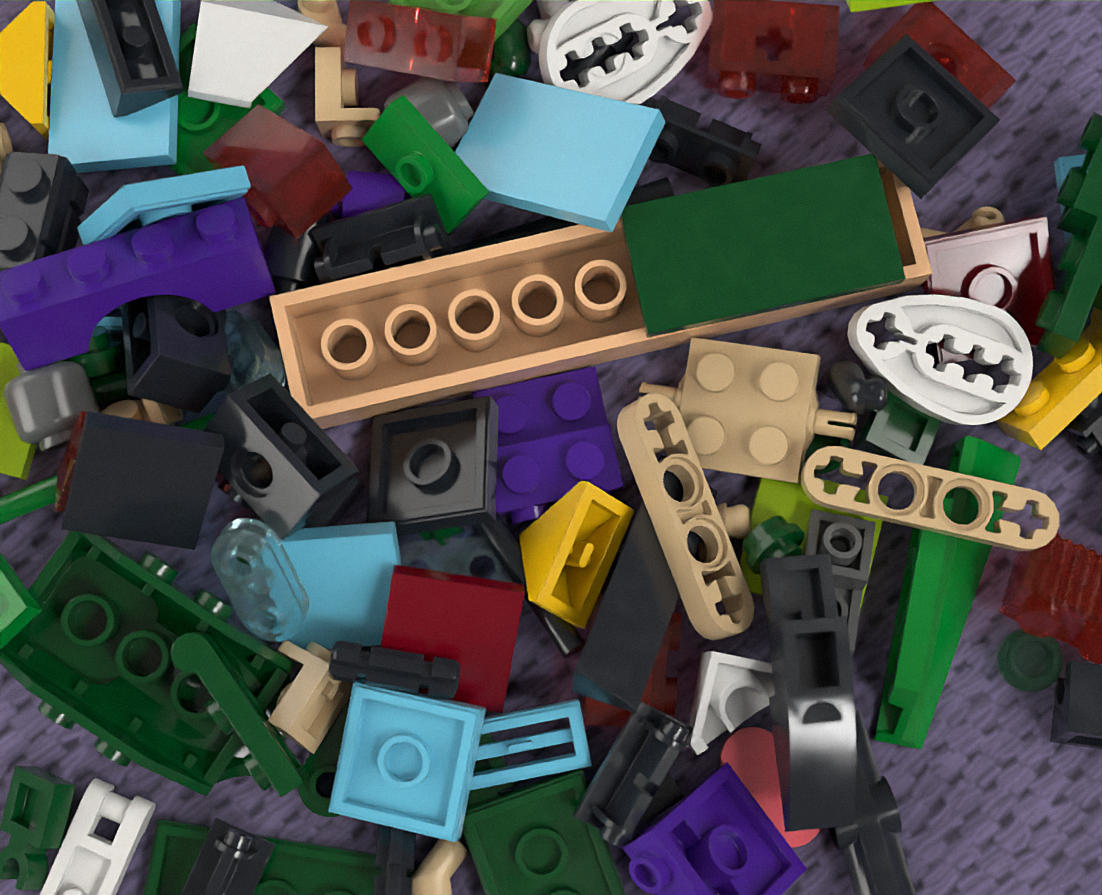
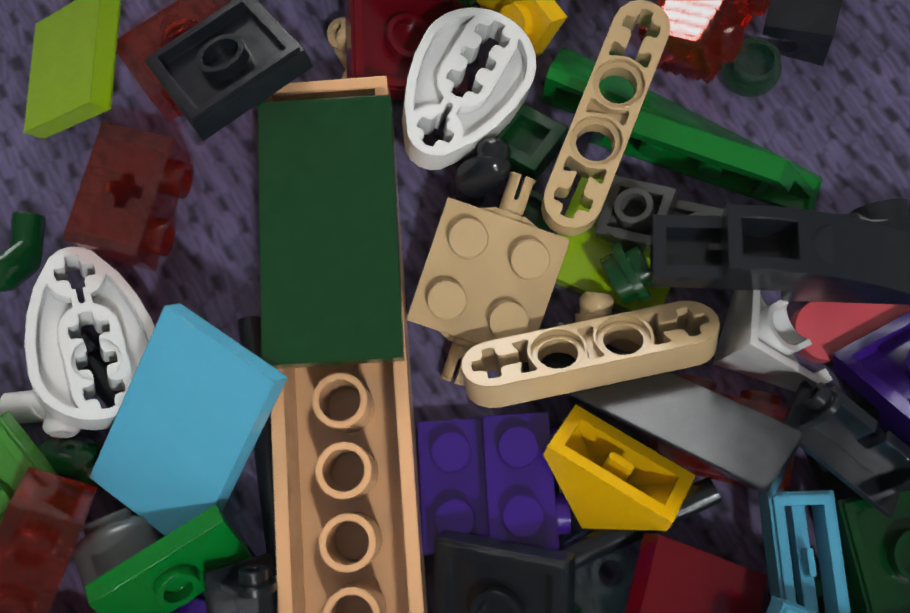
camera: 80 degrees left, 5 degrees down
black hinge [641,95,762,187] -> none

